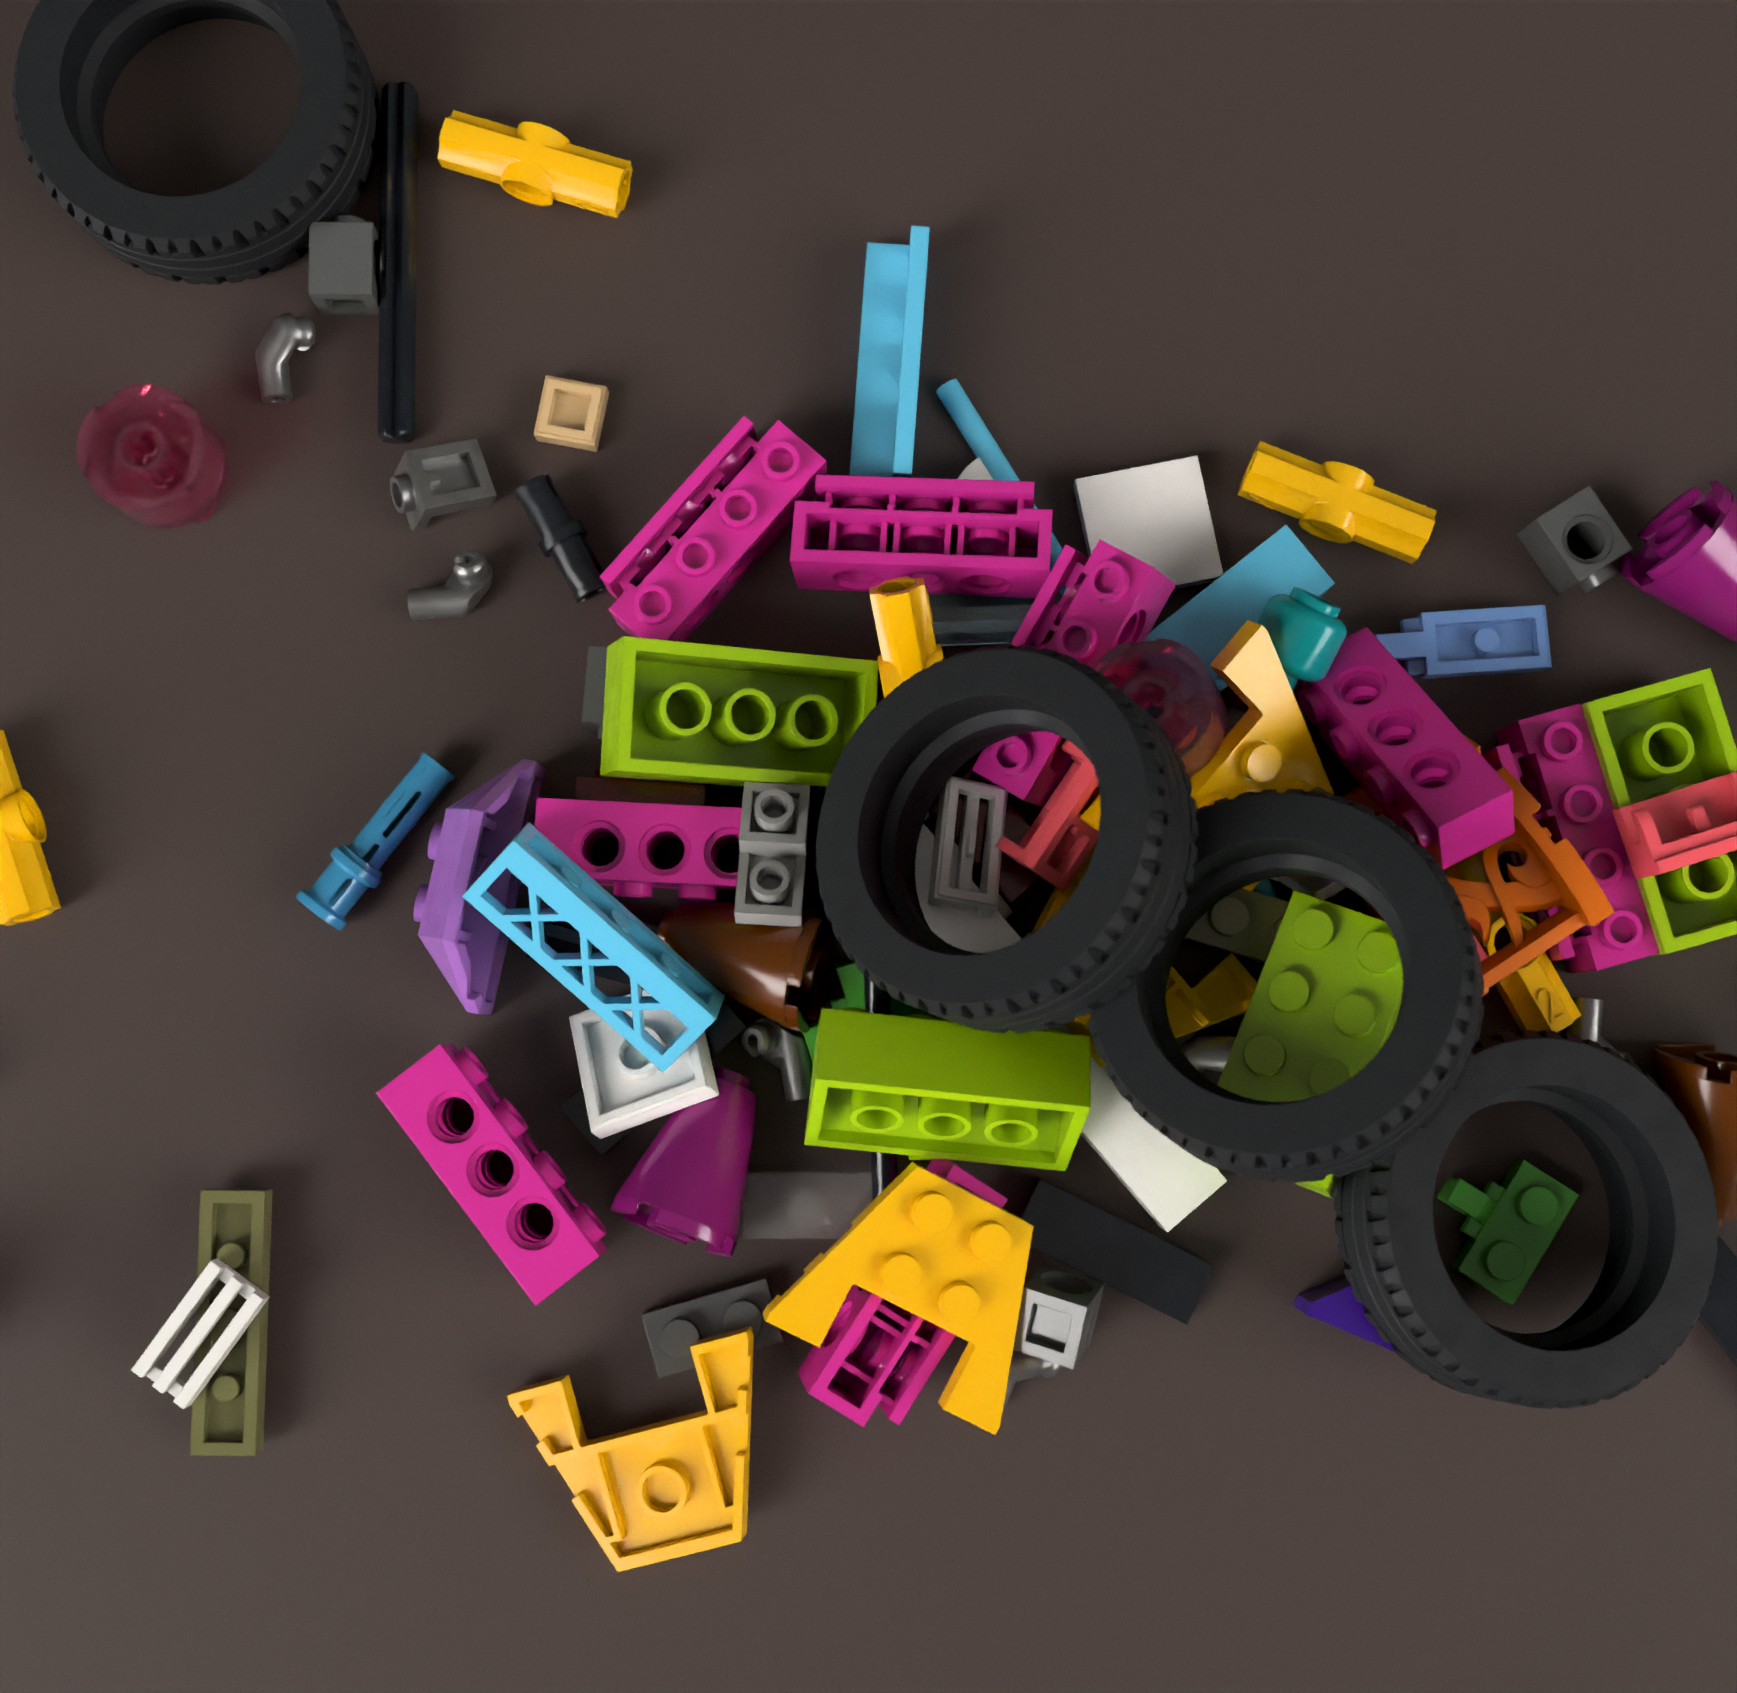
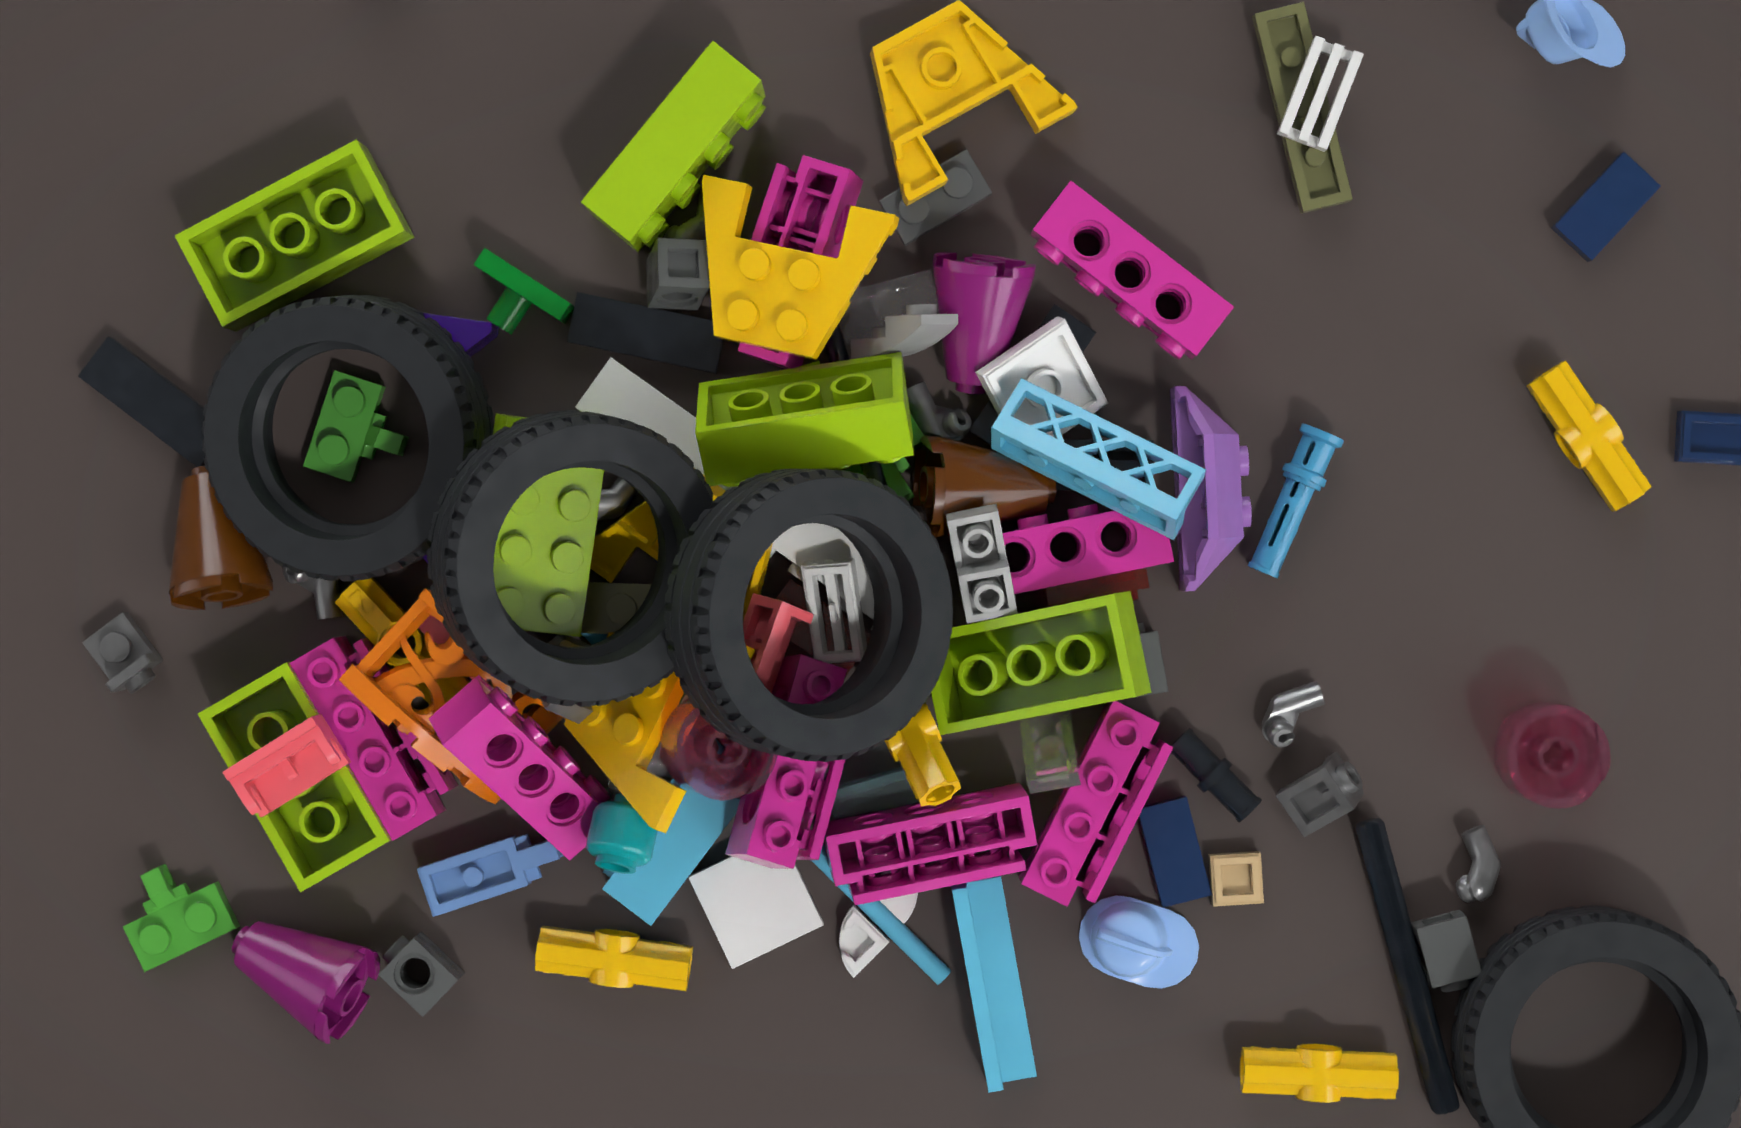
camera: 160 degrees right, 5 degrees up
none -> lime brick [175,139,415,332]
none -> green tile [473,248,574,335]
none -> lime brick [581,41,766,252]
none -> white tile [839,904,889,978]
none -> light grey slope [851,304,958,359]
none -> clear tile [1020,710,1081,794]
none -> light blue piece [1079,895,1199,989]
none -> dark blue tile [1139,796,1212,908]

